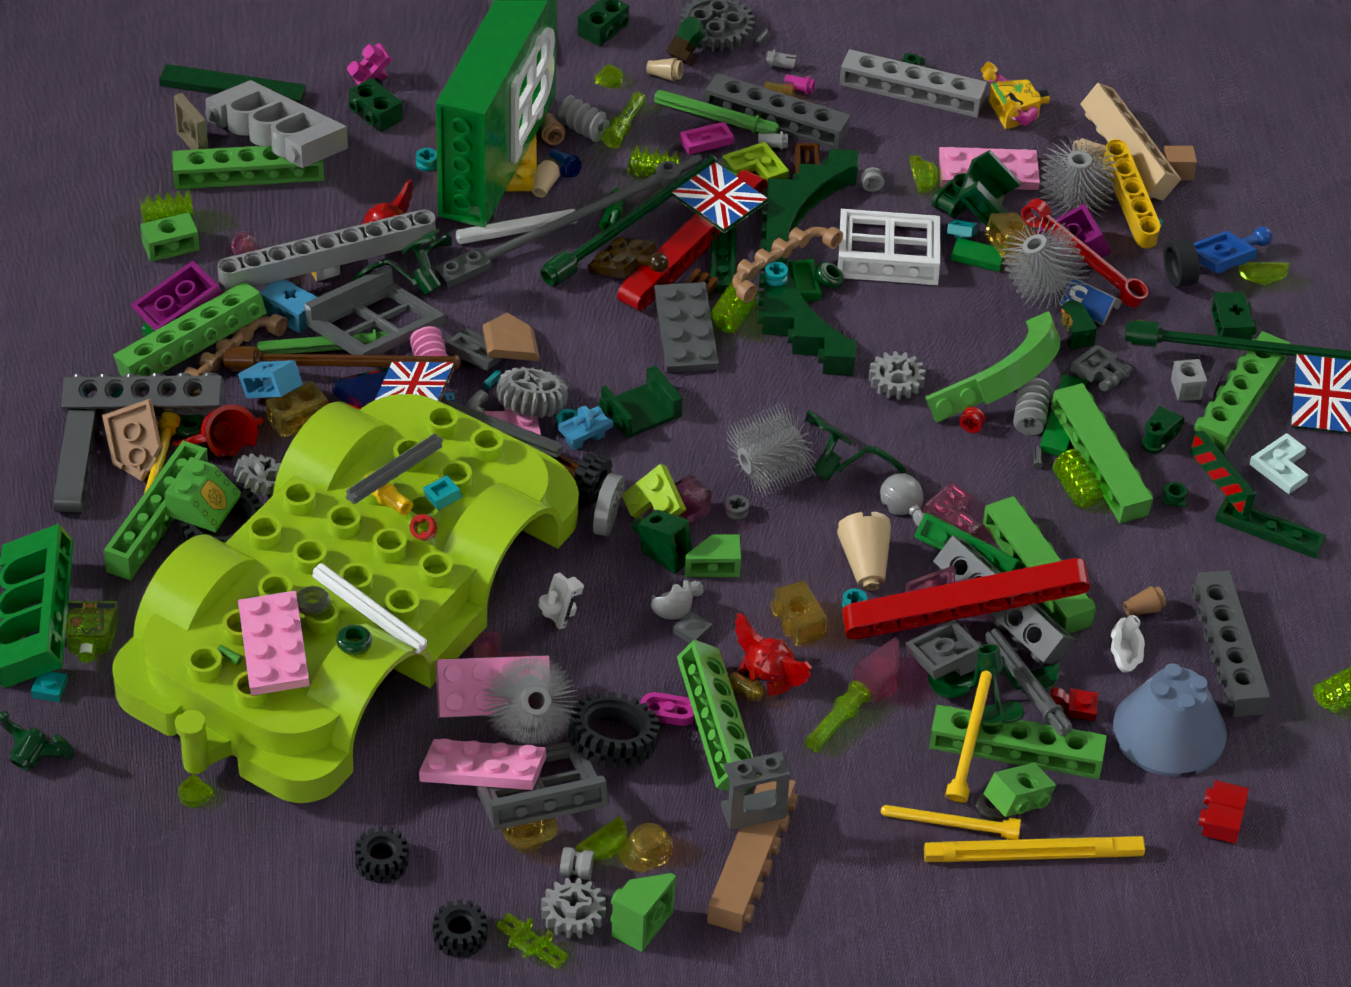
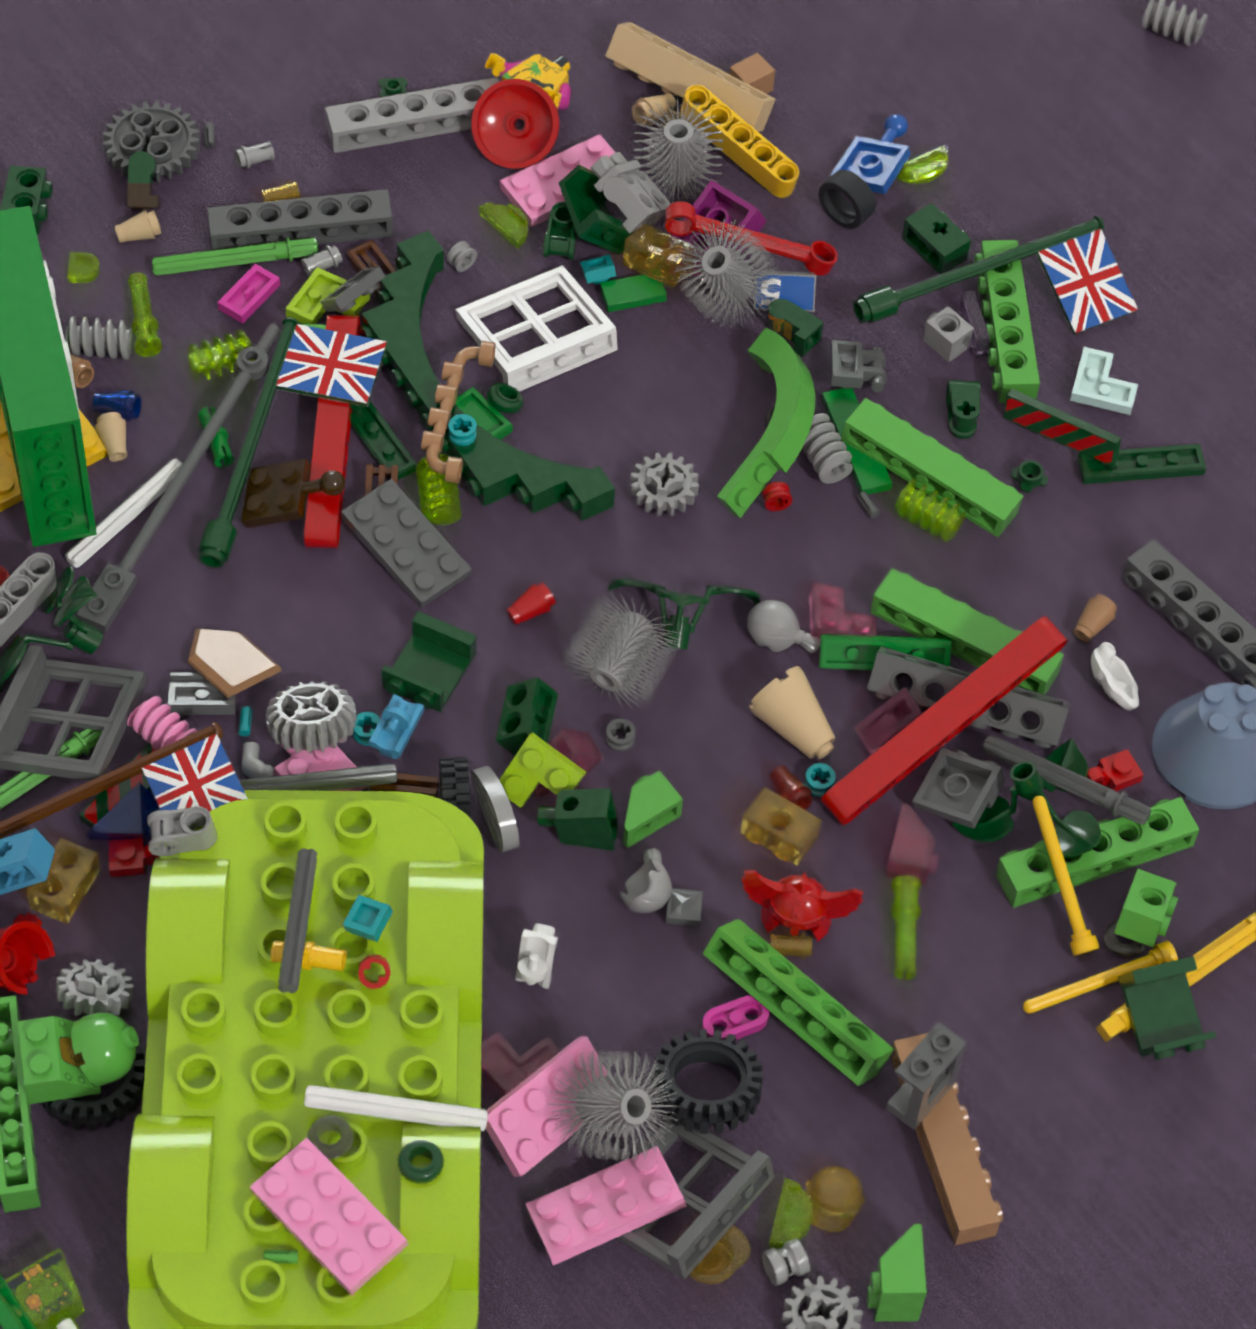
camera: 35 degrees left, 10 degrees up
dark pink pin [784,74,815,95] -> none
none -> bright green cylinder [71,1012,139,1086]
none -> light grey piece [147,806,217,856]
none -> dark grey plate [320,266,385,313]
none -> red dish [471,79,560,169]
none -> dark green brick [495,677,558,756]
none -> red cone [506,582,556,626]
none -> light grey hips [591,152,671,233]
none -> clear red cone [770,765,812,815]
none -> dark green panel [1118,956,1217,1061]

